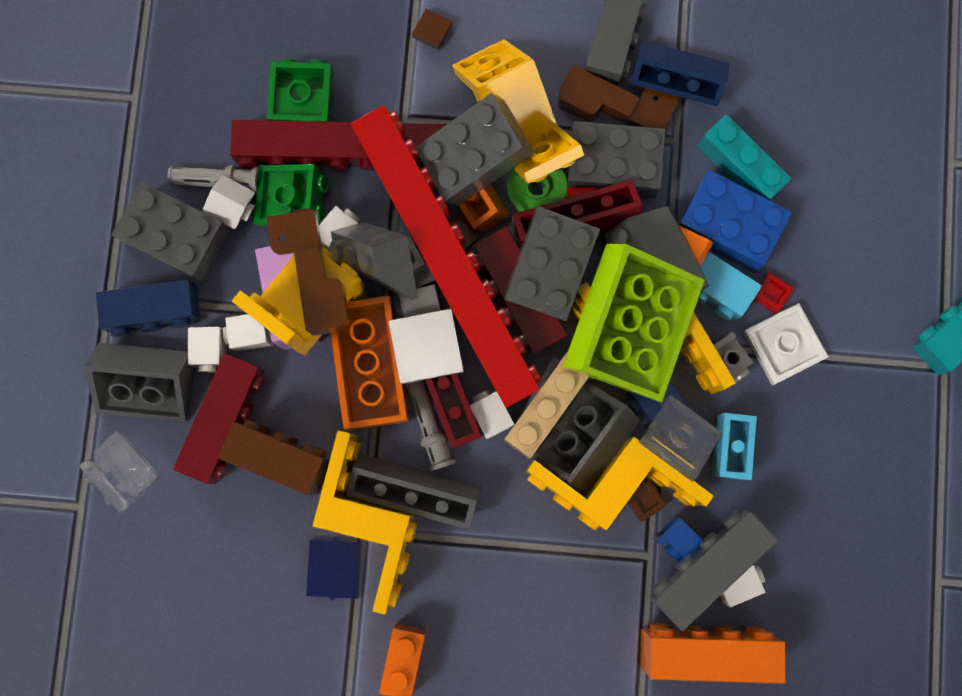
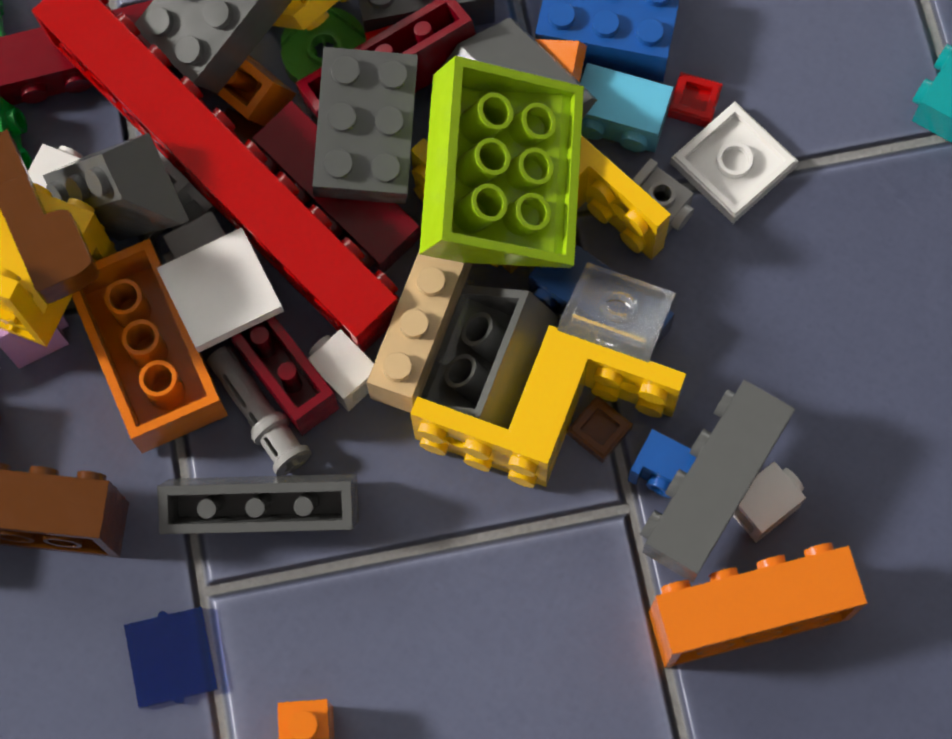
camera: 15 degrees left, 10 degrees down
yellow bracket [313,430,418,614] -> none
medium azure brick [711,413,757,480] -> none

